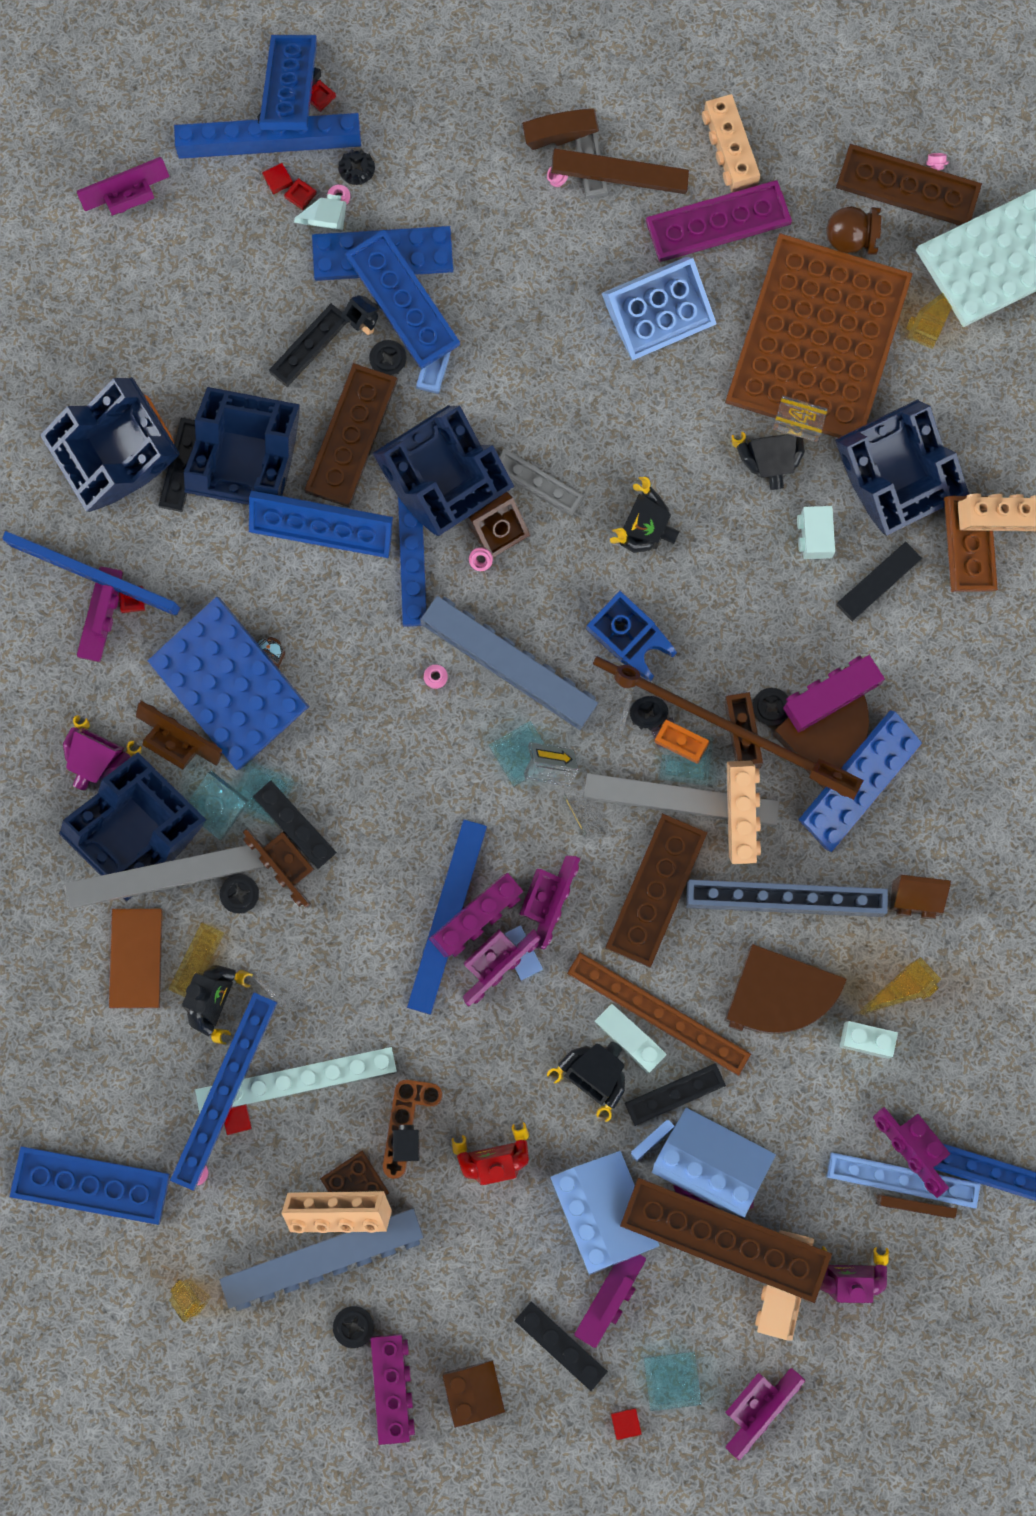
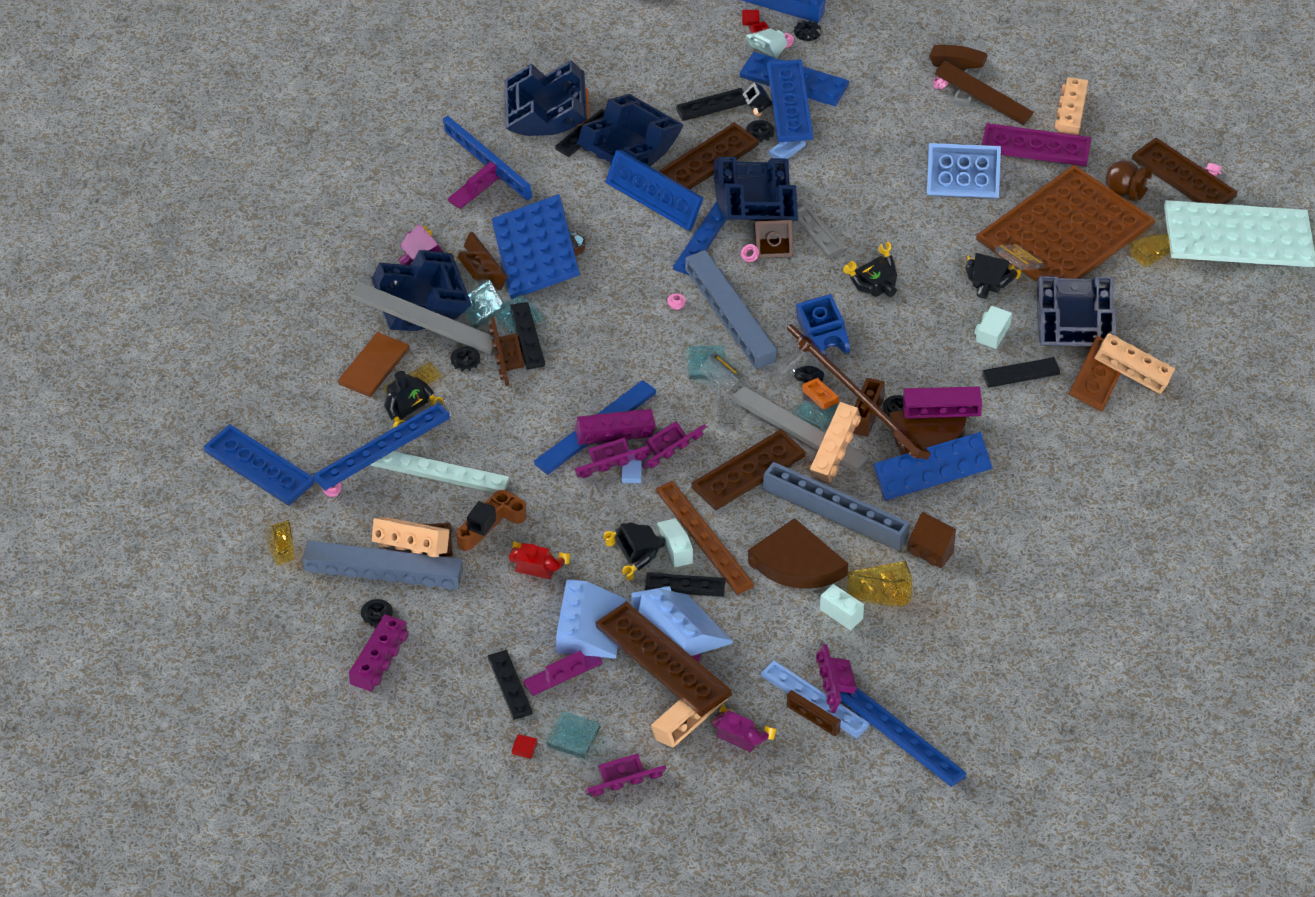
camera: 30 degrees right, 30 degrees down
red tile [119,586,145,613] -> none
red tile [224,1104,252,1135] -> none
reddish brown slope [442,1360,505,1428] -> none

